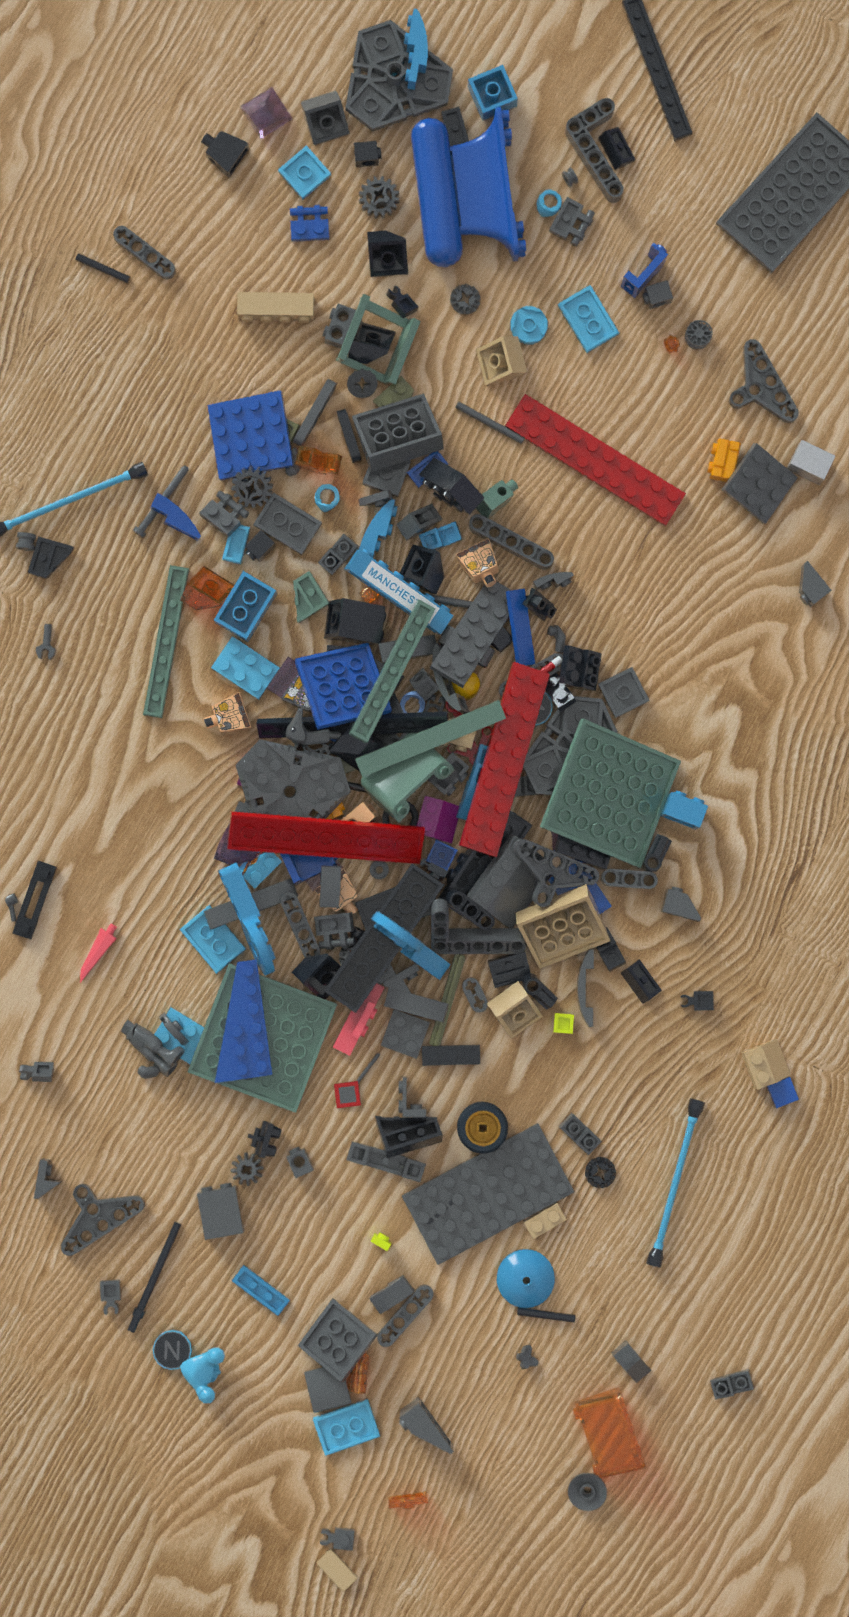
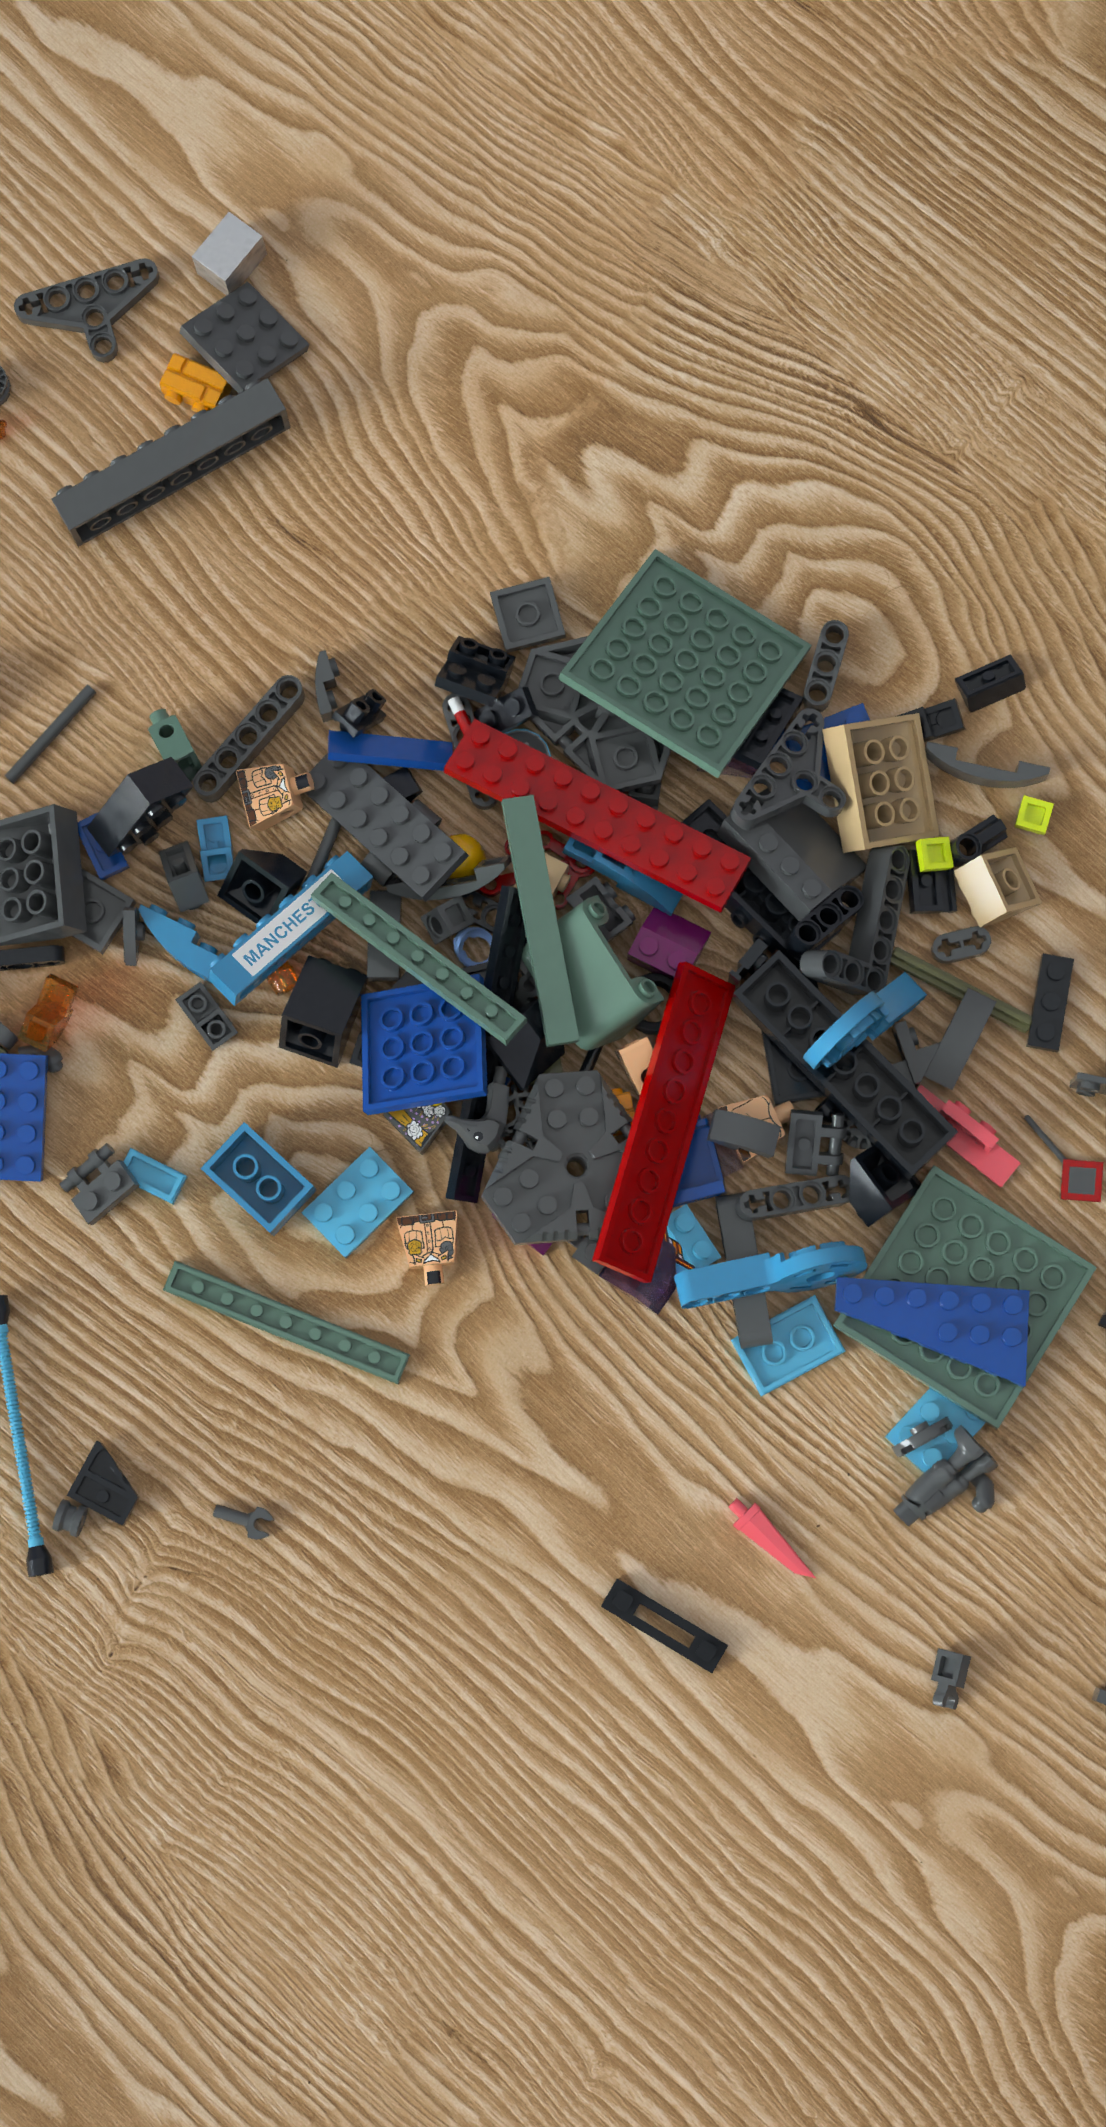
camera: 65 degrees left, 5 degrees down
dark grey hand [5,893,18,922] -> none
dark grey bar [133,465,189,538] -> none
blue slope [150,493,201,541] -> none
clear orange slope [180,566,234,610] -> none
dark grey gear [231,466,273,508] -> none
black brick [245,530,275,562] -> none
dark grey plate [253,492,322,555] -> none
clear purple tile [267,657,298,698] -> none
sand green wing [293,571,330,623] -> none
medium azure piece [314,484,340,512] -> none
dark grey plate [370,861,389,879] -> none
dark grey plate [381,1009,430,1059] -> none
blue piece [426,839,458,871] -> none
red plate [505,394,686,527] -> none
dark grey arm [547,625,566,652] -> none
black piece [642,834,672,873] -> none
dark azure brick [661,790,708,830] -> none
dark grey slope [661,886,701,922] -> none
black plate [680,991,714,1011] -> none
dark grey slope [799,561,831,607] -> none
none -> dark grey brick [52,378,291,547]
none -> neon yellow plate [915,837,954,872]

